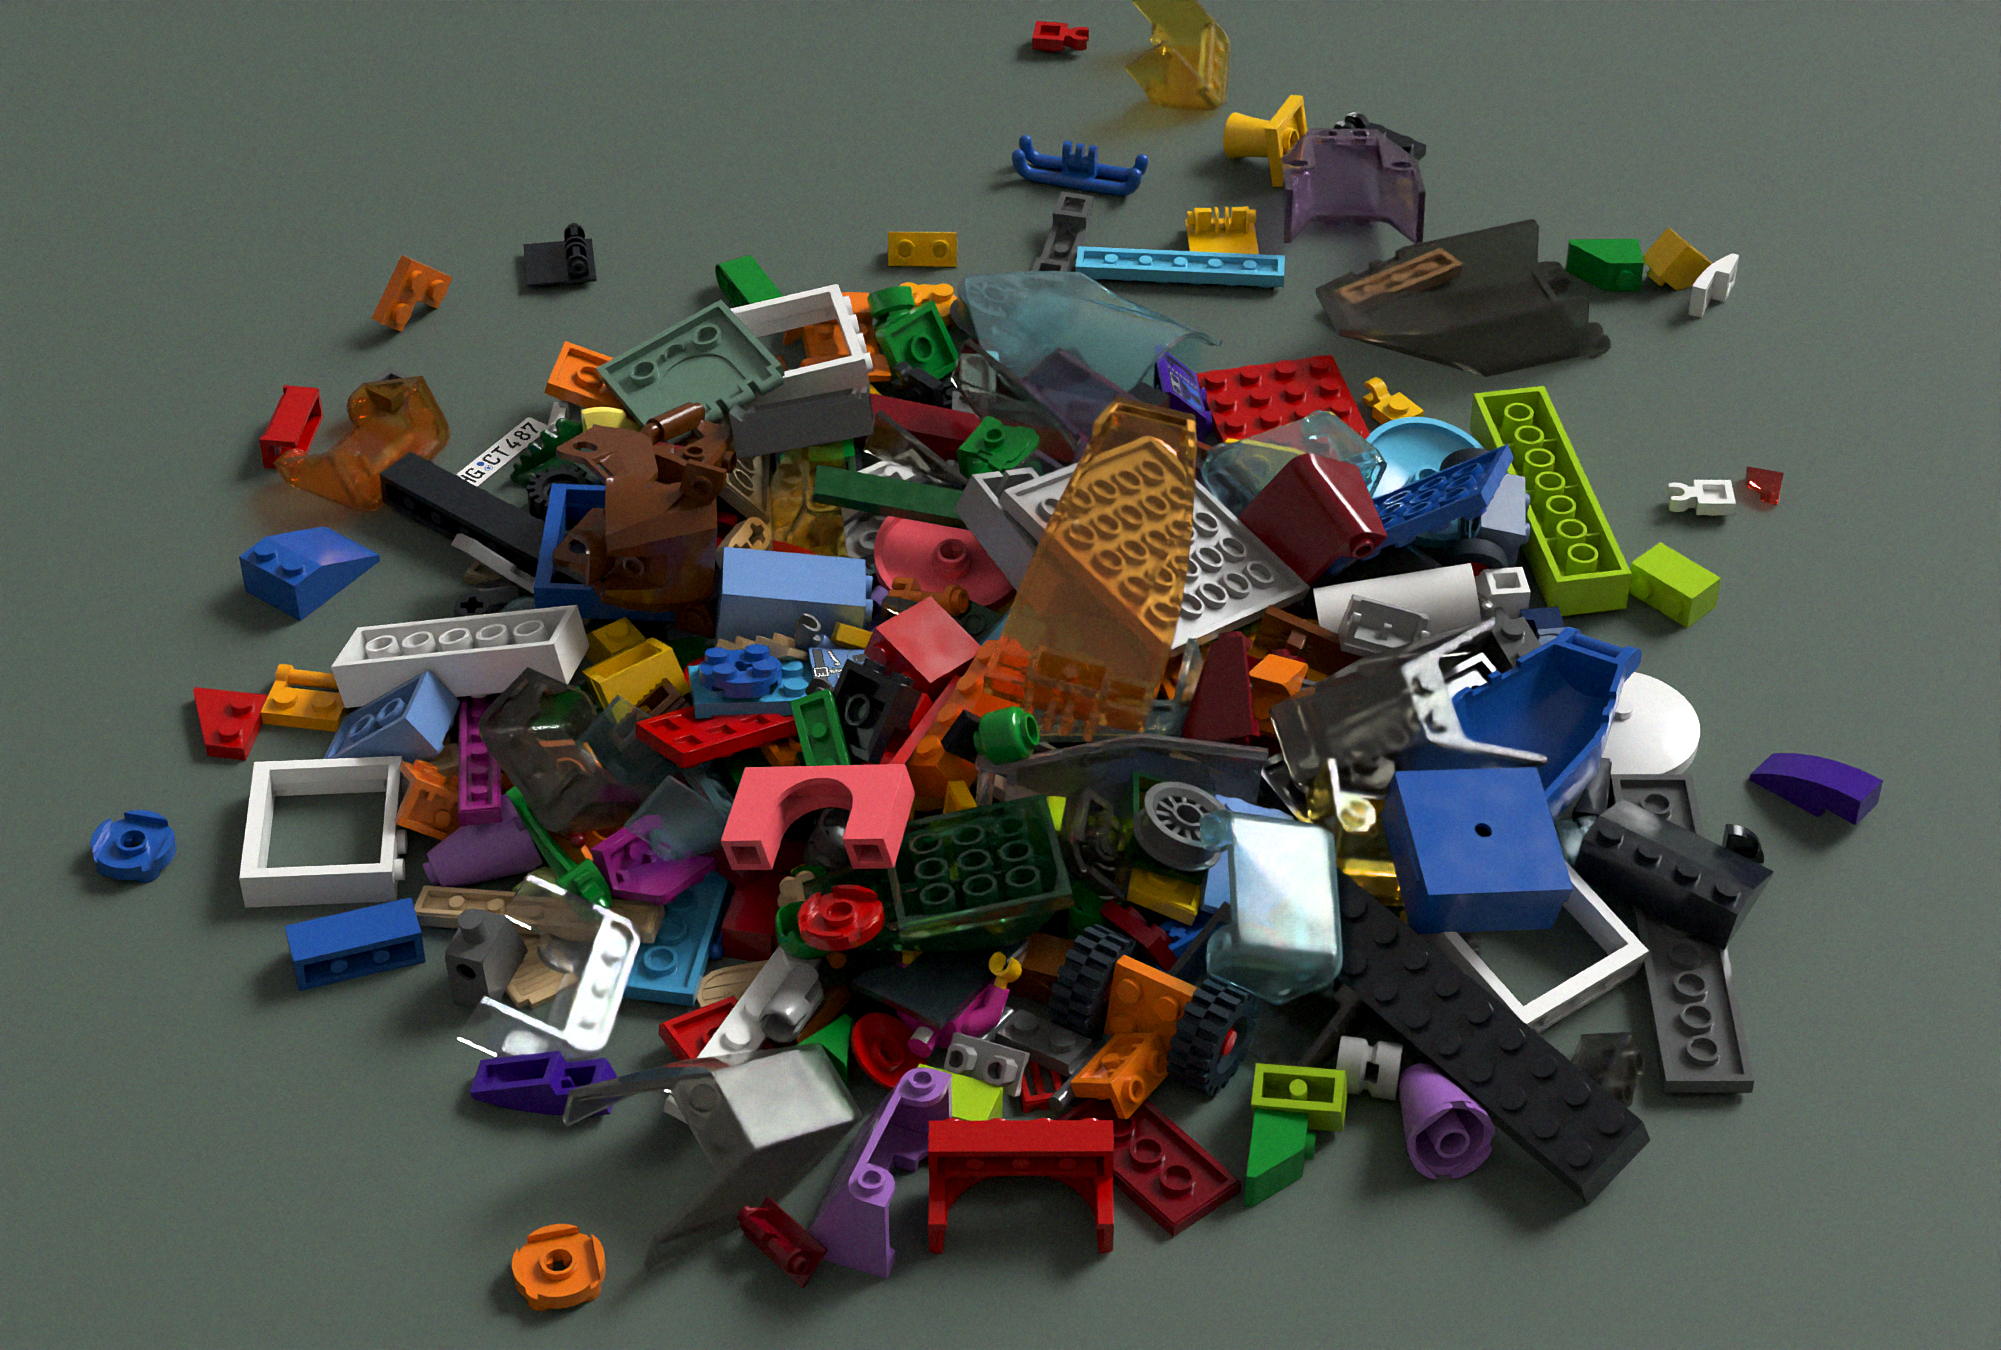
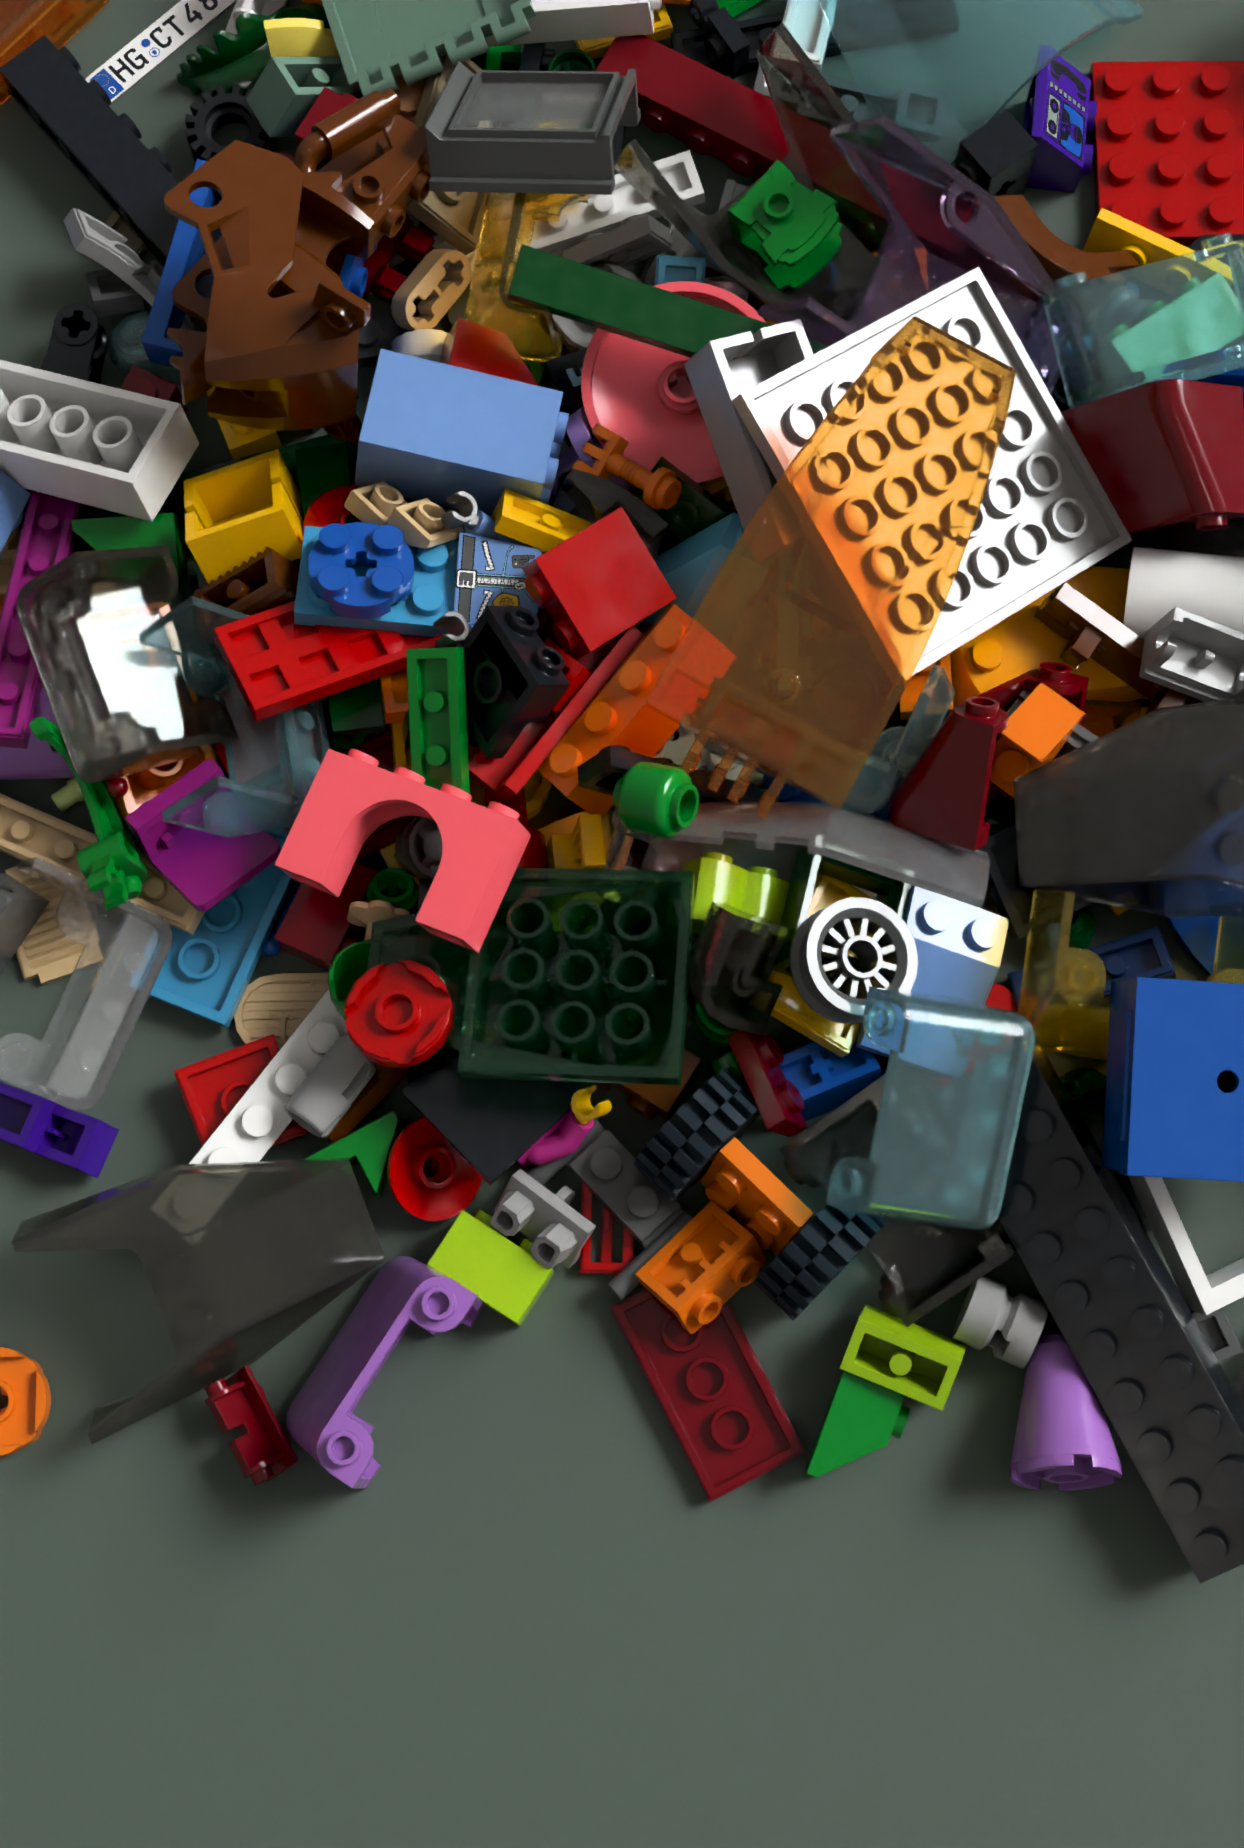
camera: 15 degrees right, 35 degrees up
red piece [928,1118,1114,1254] -> none

